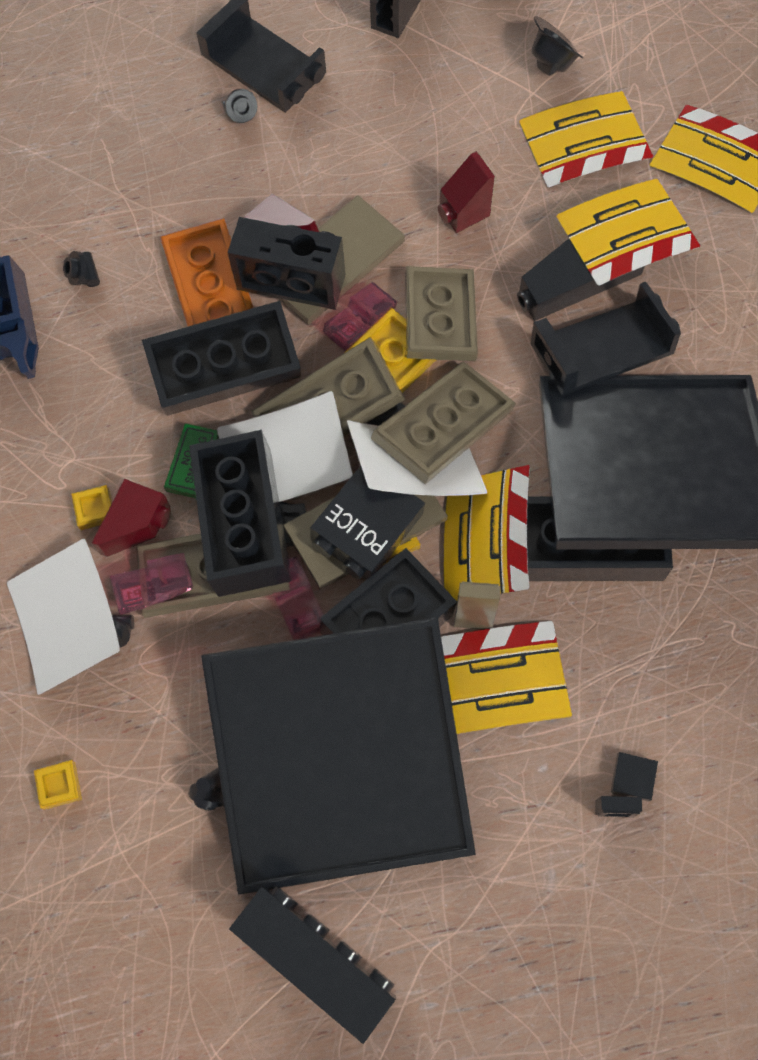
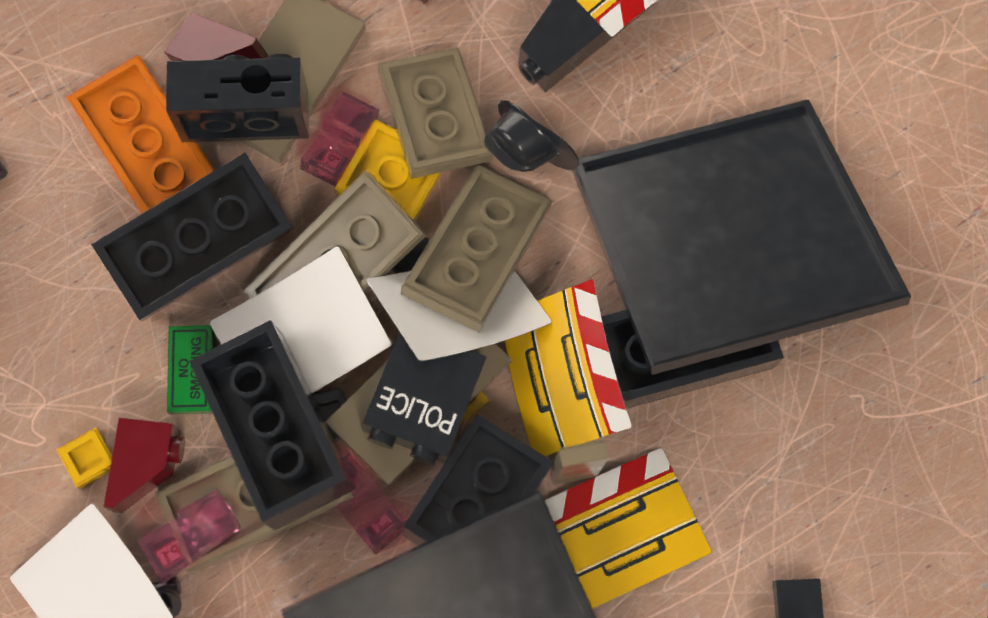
camera: 25 degrees left, 5 degrees up
black panel [530,282,681,396] -> none
none -> black piece [484,100,580,172]

